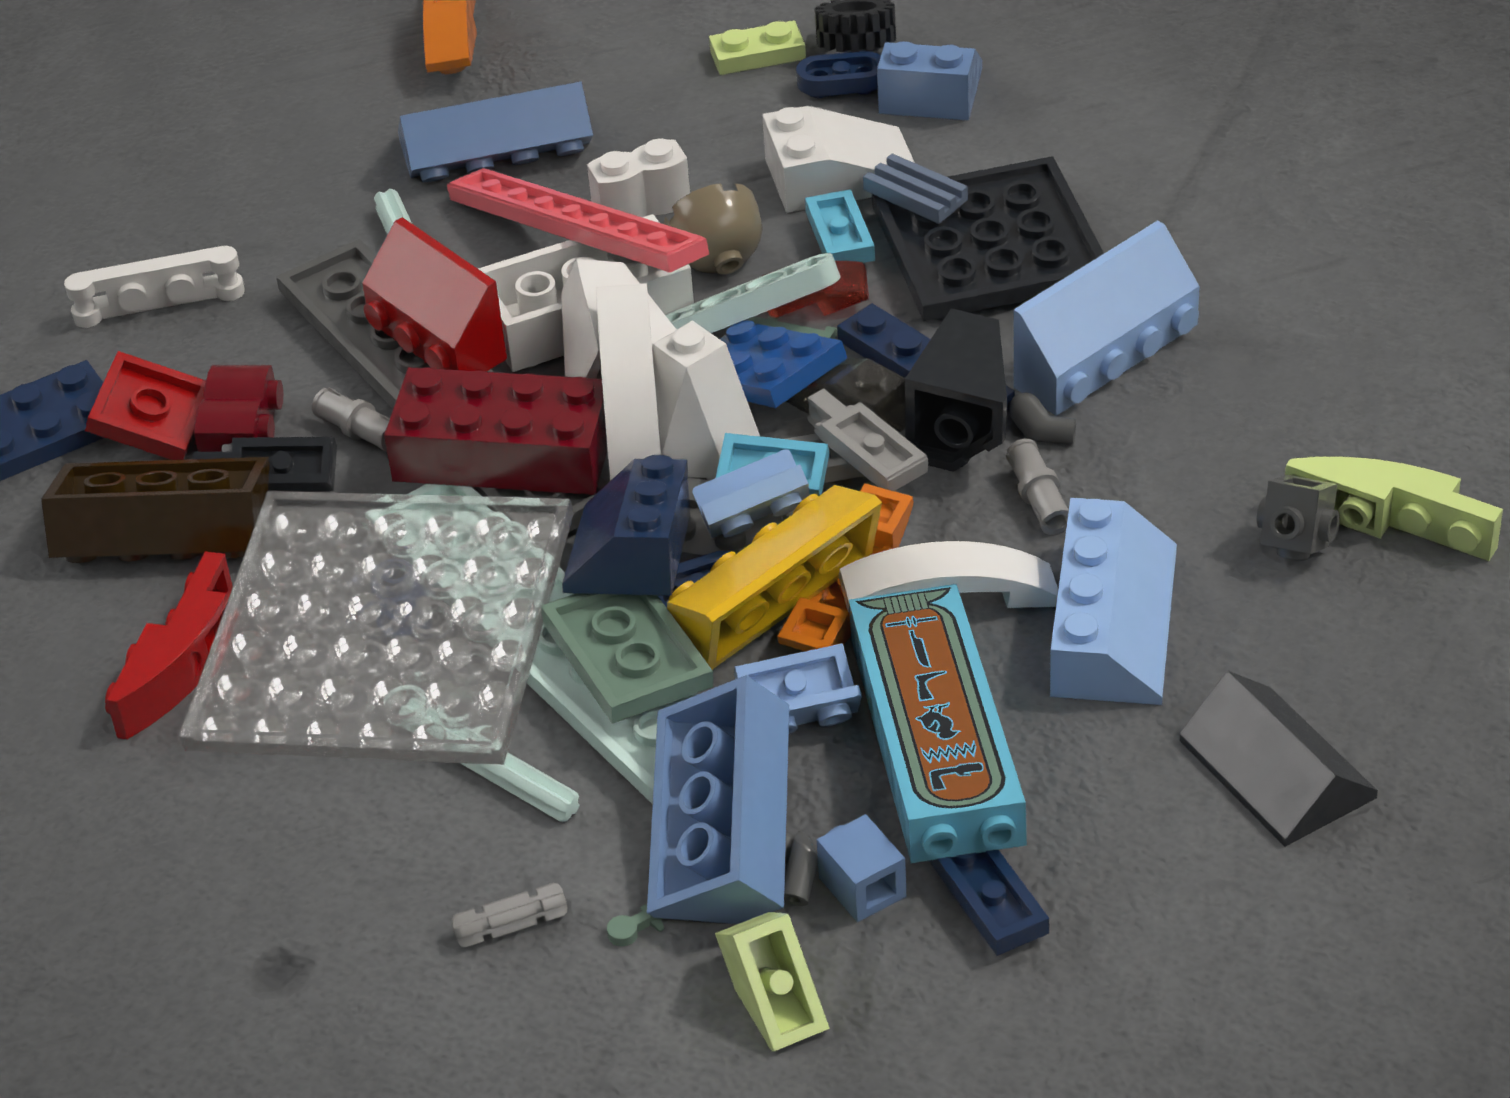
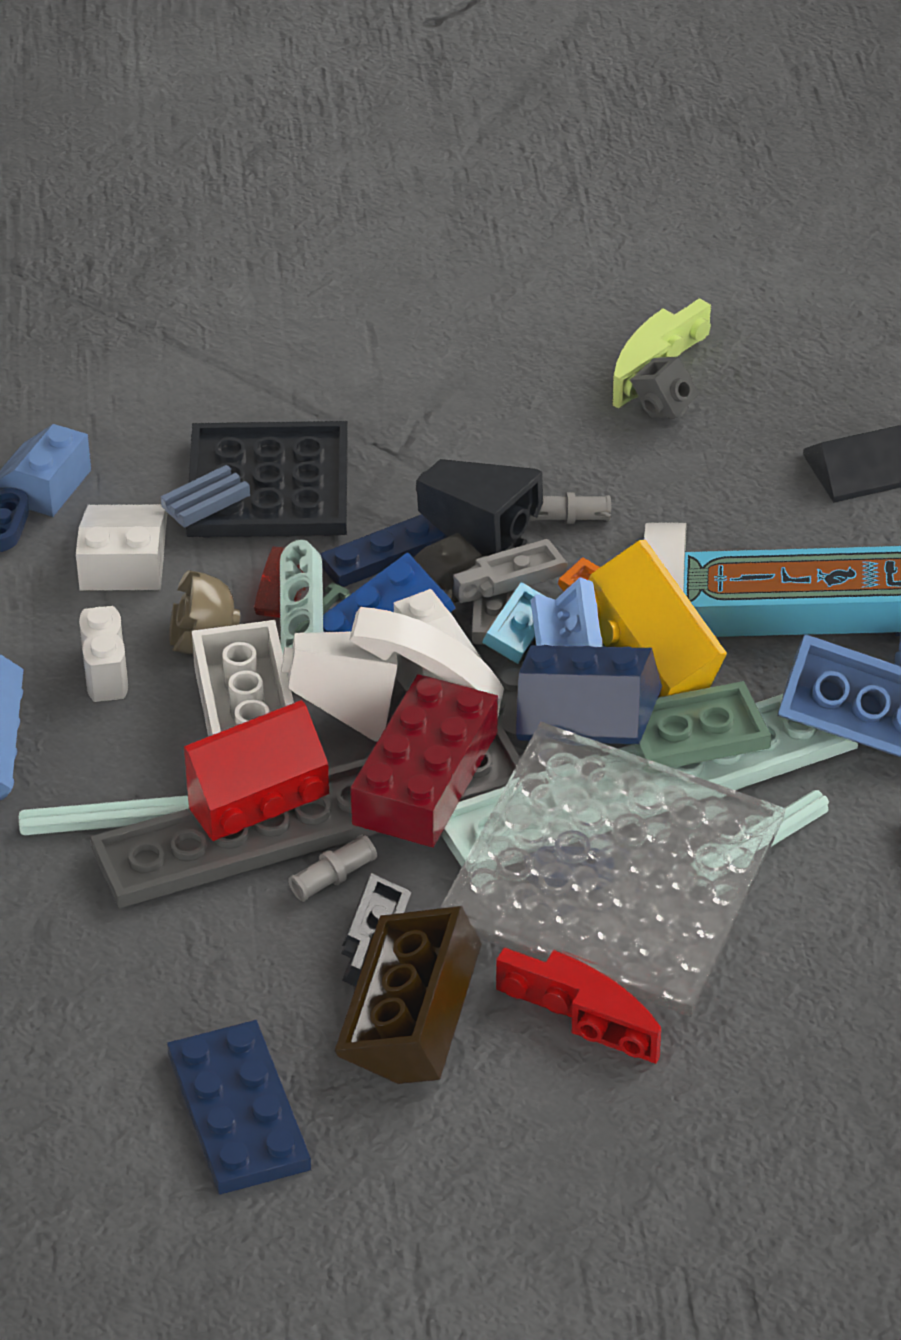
camera: 80 degrees left, 0 degrees up
white plate [64,246,245,328] -> none
red plate [85,351,206,460] -> none
dark red brick [194,365,284,452] -> none
coral tile [447,168,709,273] -> none
light blue bracket [734,643,862,734] -> none
medium azure plate [805,189,875,268] -> none
light blue slope [1014,220,1199,416] -> none
light blue slope [1050,498,1177,705] -> none

